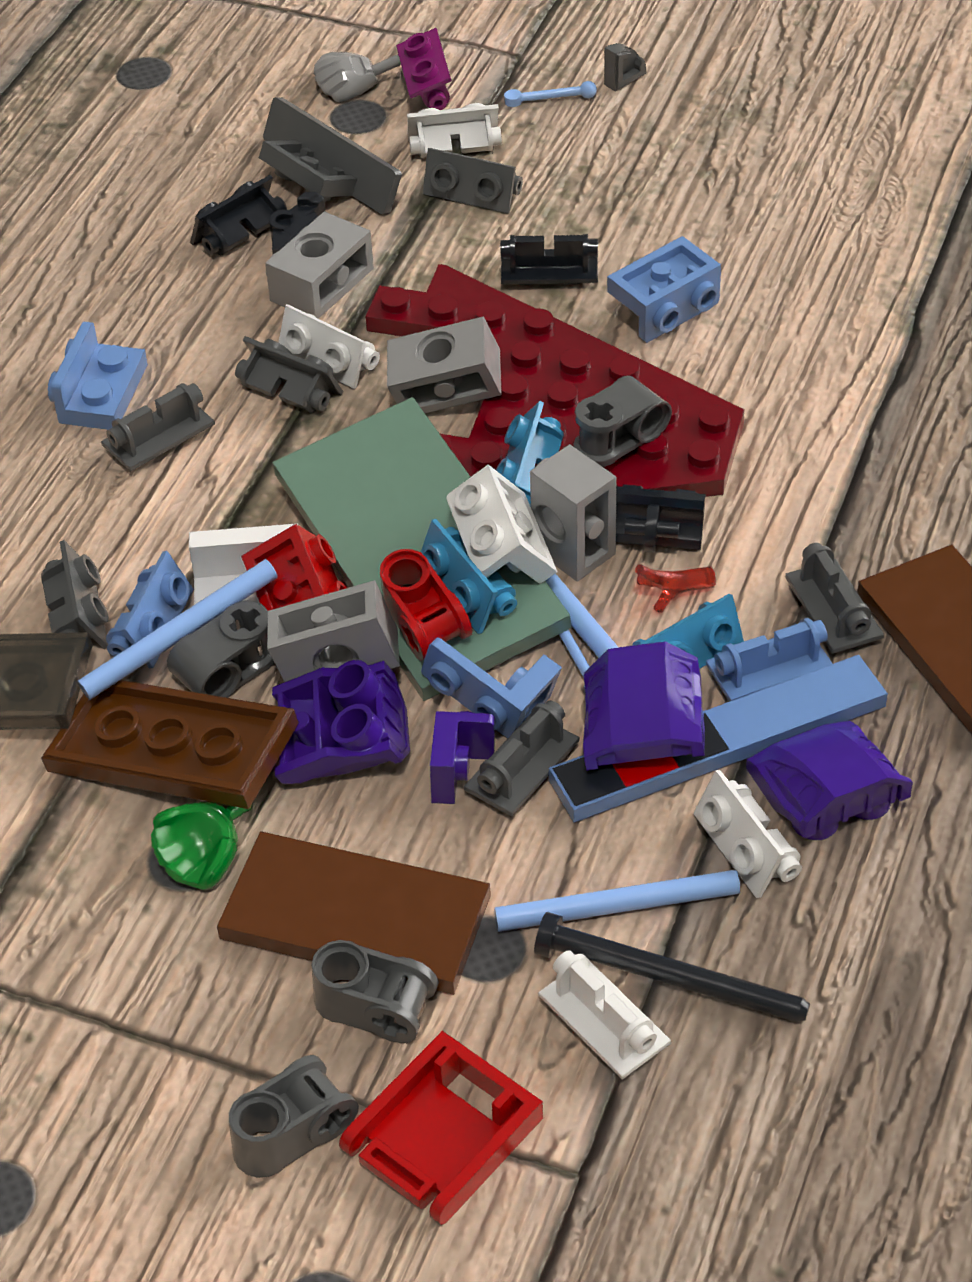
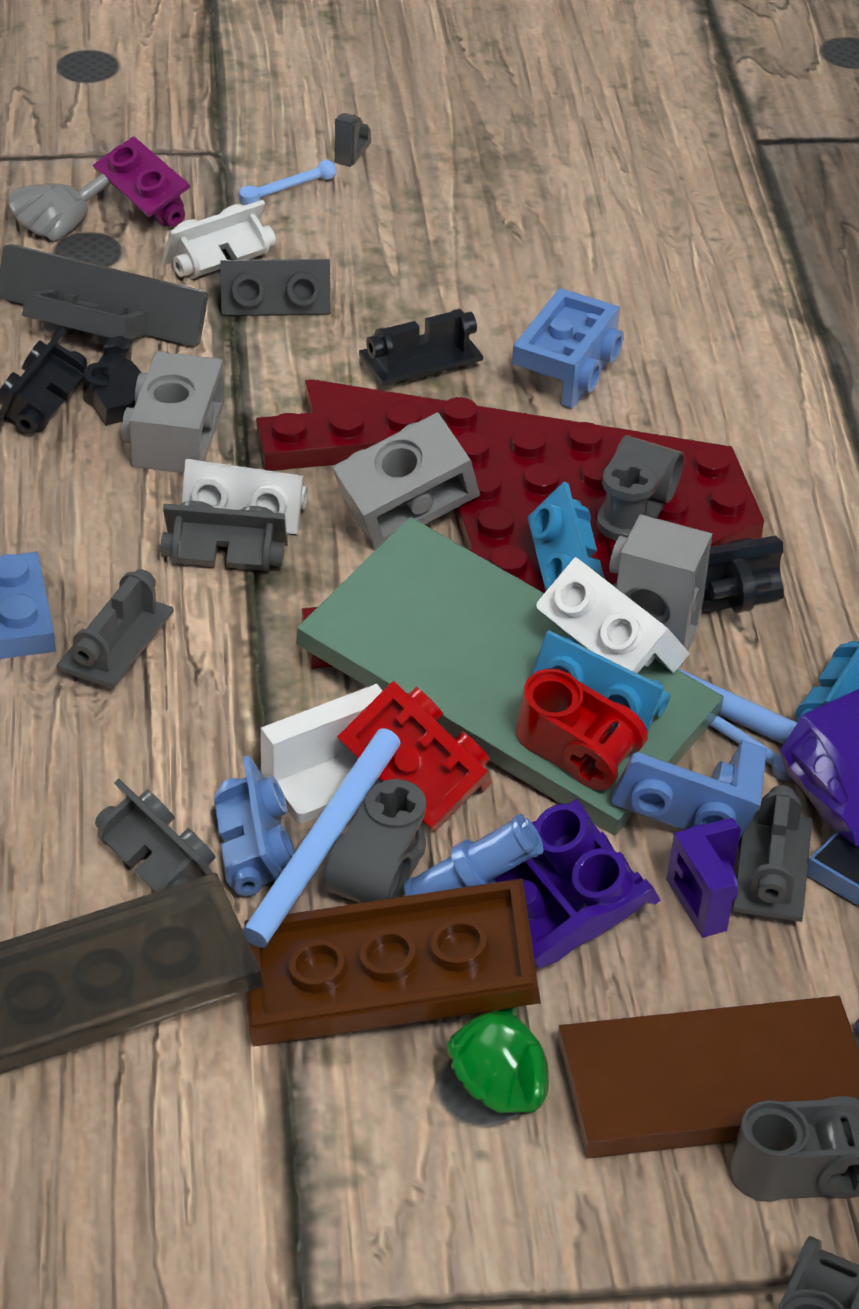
camera: 30 degrees left, 5 degrees down
light grey brick [267,580,400,682] -> none
clear red bar [635,564,716,613] -> none
none -> medium blue pin [404,814,544,896]

